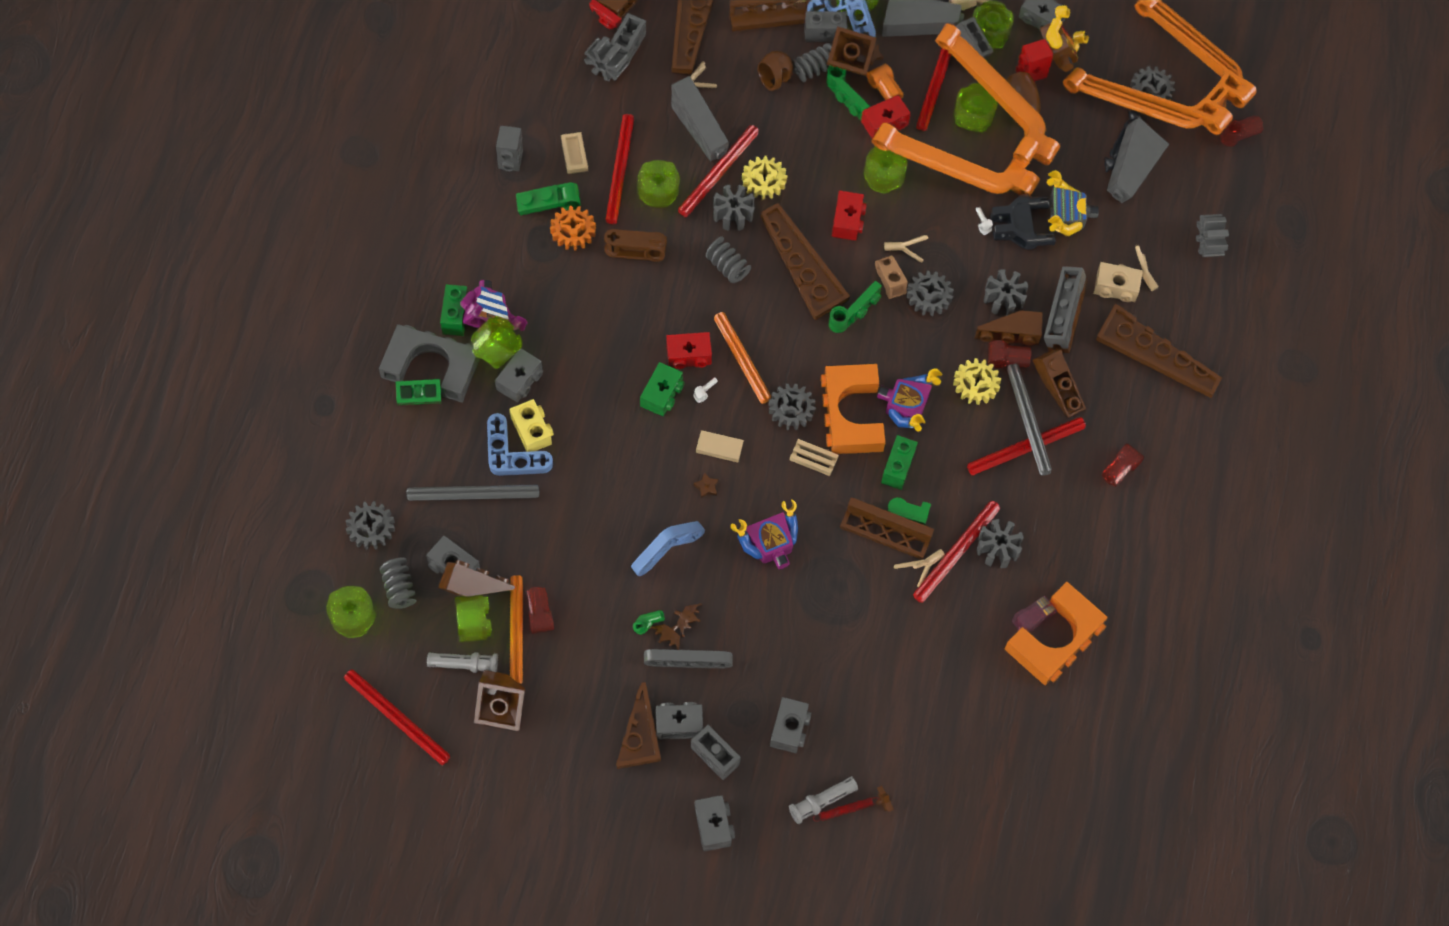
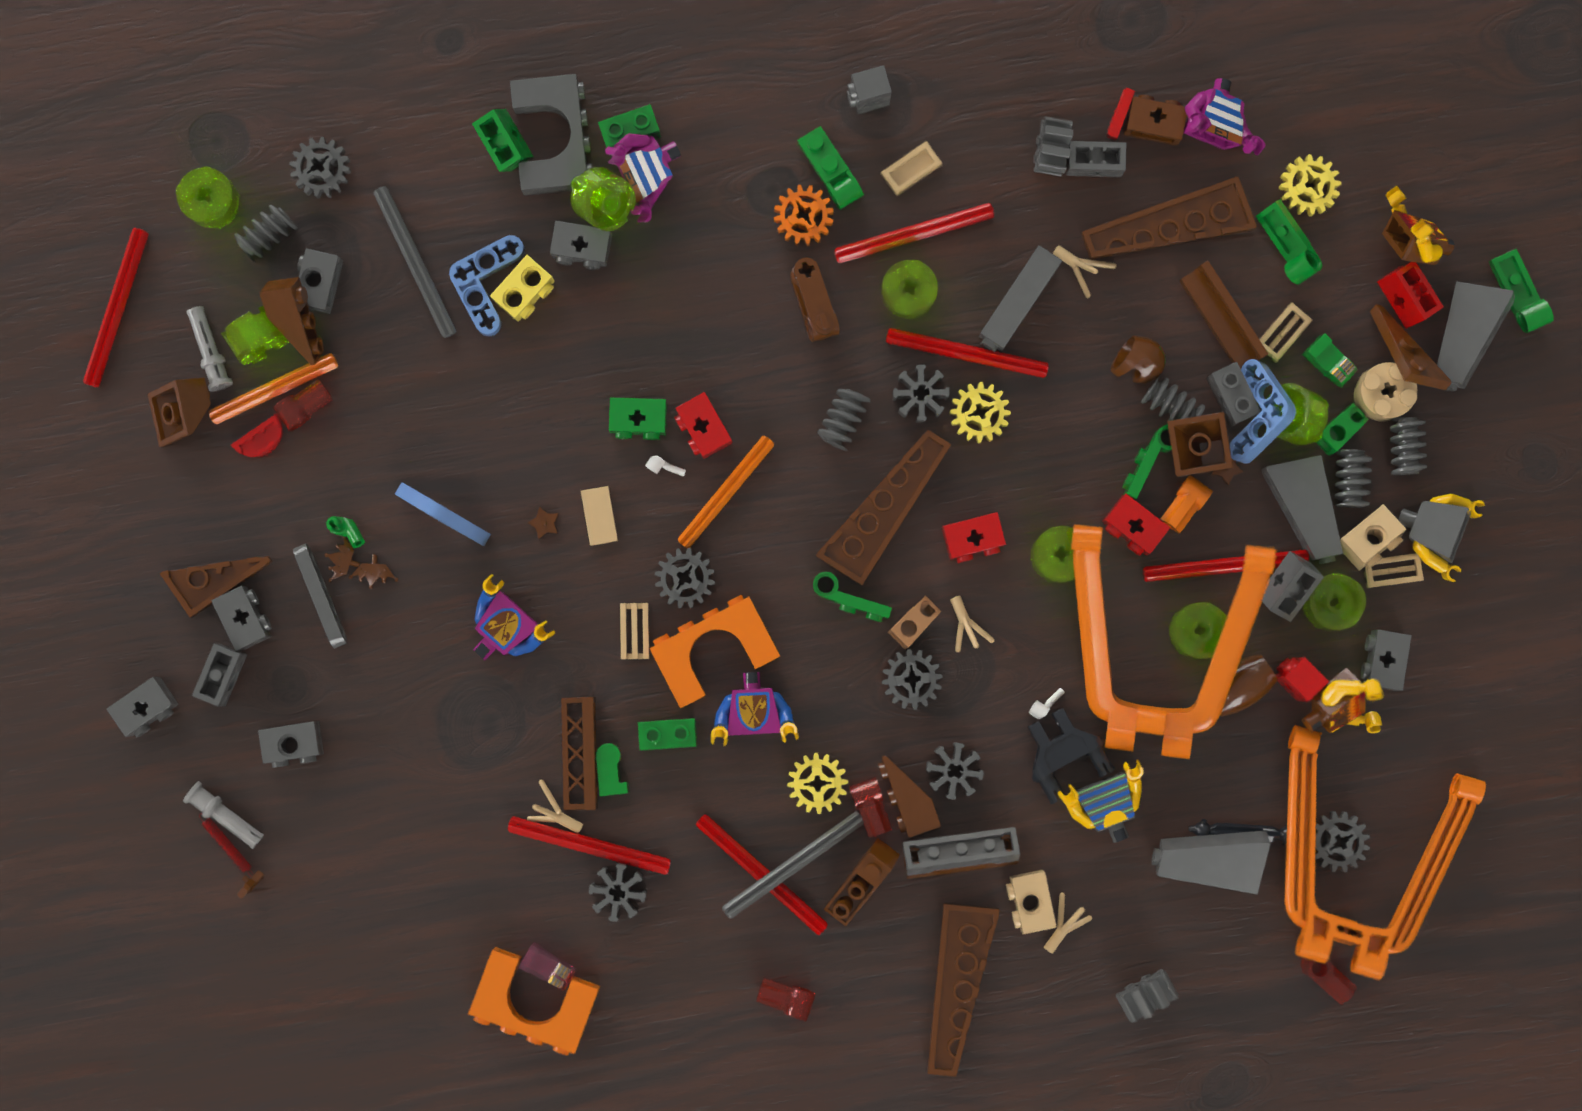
camera: 70 degrees right, 20 degrees up
none -> red tile [231,414,283,457]

